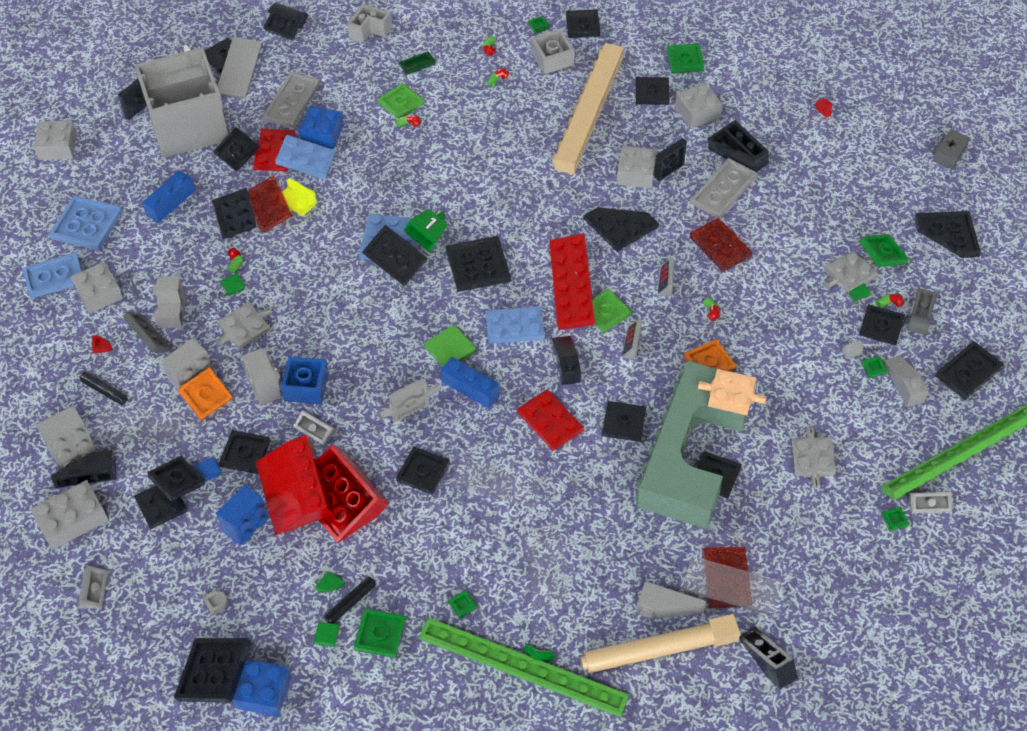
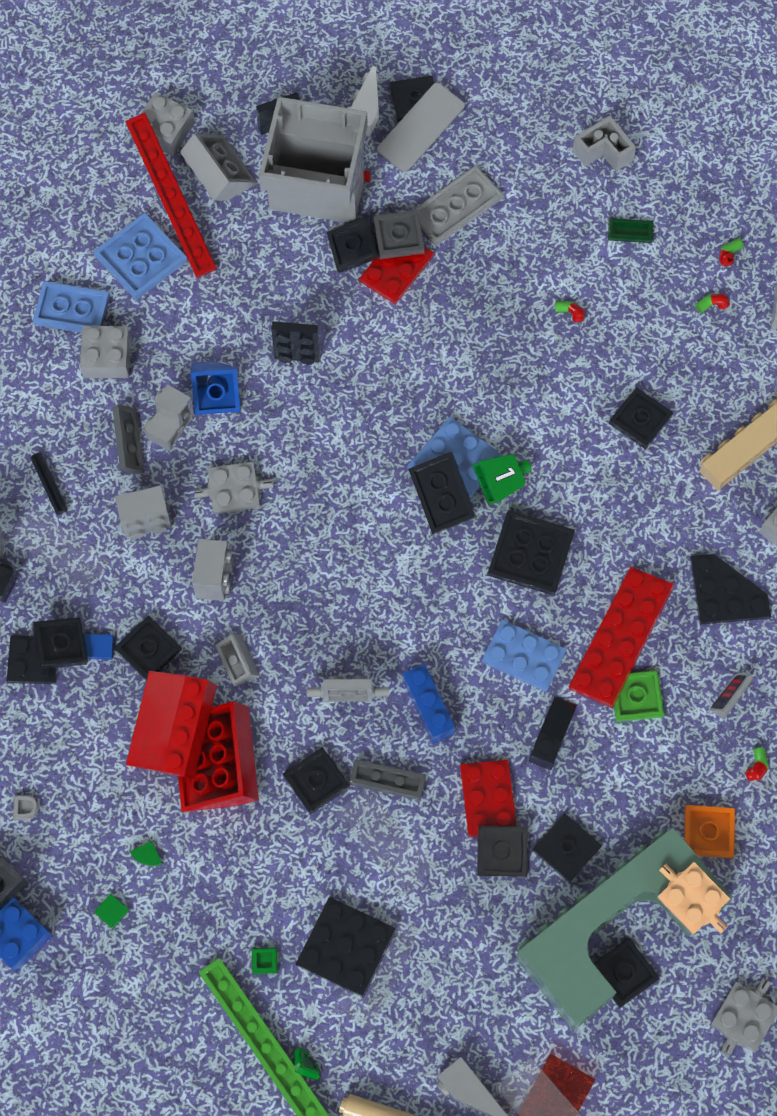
camera: 30 degrees right, 15 degrees up
red tile [92,336,112,354] -> none
blue brick [142,170,195,223] -> none
orange plate [177,367,233,421] -> none
blue brick [216,485,268,545] -> none
green tile [220,273,245,296] -> none
bright green arm [227,248,243,274] -> none
clear red plate [247,175,293,232] -> none
black brick [263,3,308,40] -> none
medium blue plate [275,135,336,179] -> none
neon yellow bracket [276,178,317,216] -> none
blue brick [281,356,329,404] -> none
blue brick [299,106,344,149] -> none
black axle [324,576,376,624] -> none
green plate [354,609,406,658] -> none
bright green tile [377,83,425,119] -> none
bright green tile [424,325,477,367] -> none
light grey slope [622,319,642,360] -> none
none -> red tile [125,113,217,278]
none -> light grey slope [180,133,257,201]
none -> blue slope [191,361,241,415]
none -> black plate [296,897,397,998]
none -> dark grey plate [349,759,426,801]
none -> dark grey plate [373,210,424,259]
none -> black plate [477,826,528,877]
none -> black plate [609,387,674,450]

